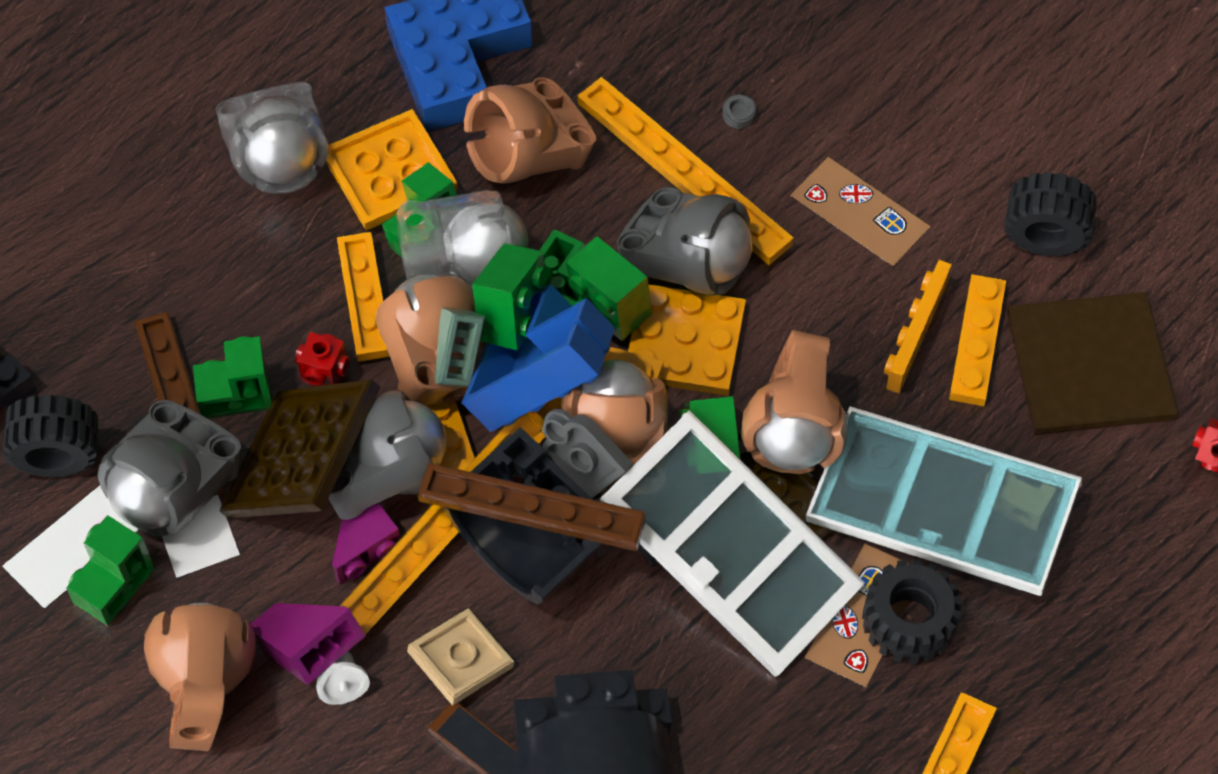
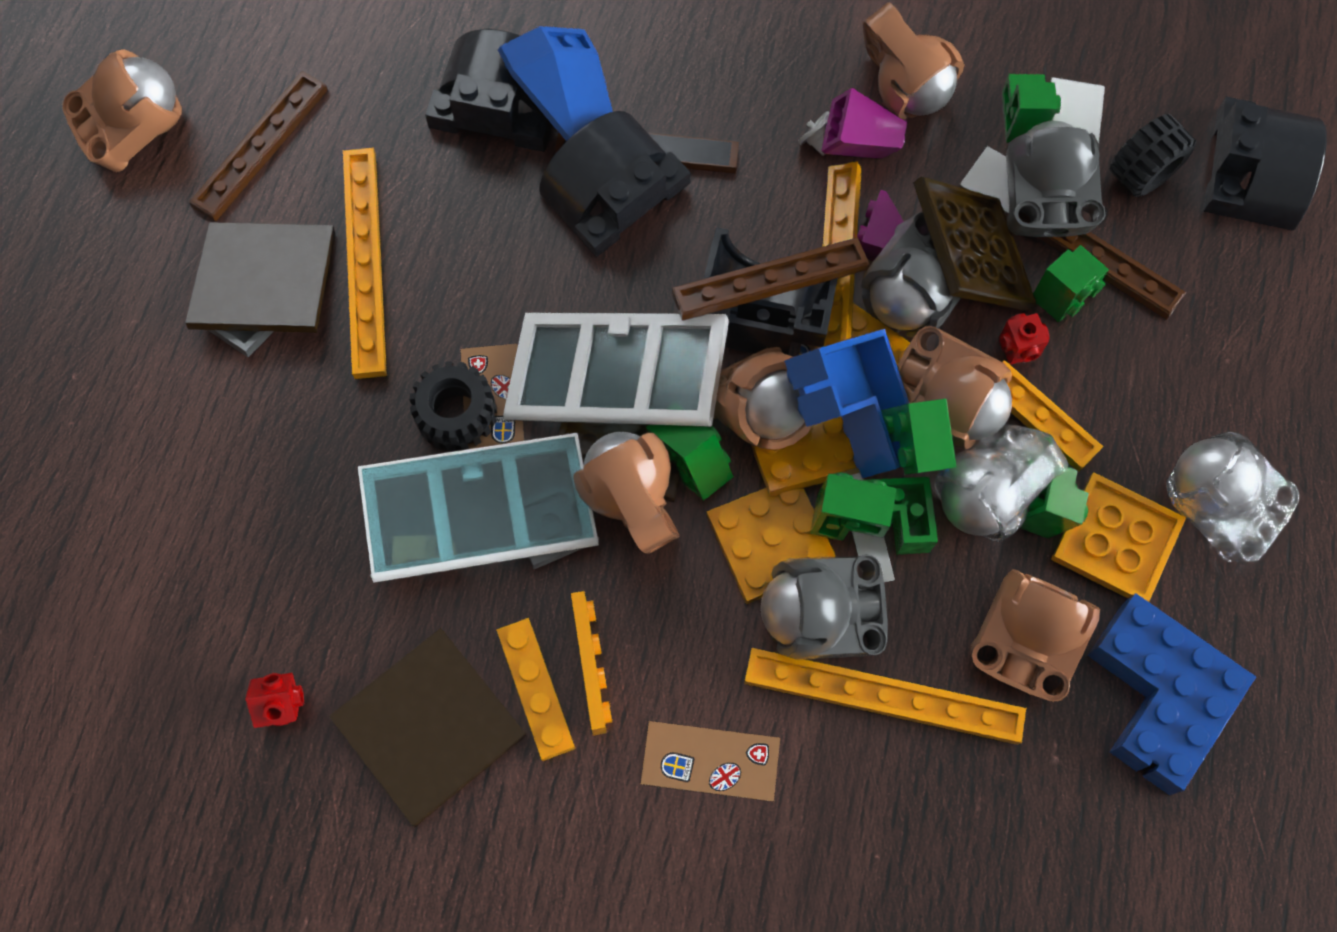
camera: 145 degrees right, 10 degrees up
tan tile [407,608,514,706] -> none
sand green slope [435,307,485,387] -> none
dark grey plate [542,409,633,498] -> none
dark grey tile [722,95,756,129] -> none
black tyre [1004,172,1097,257] -> none

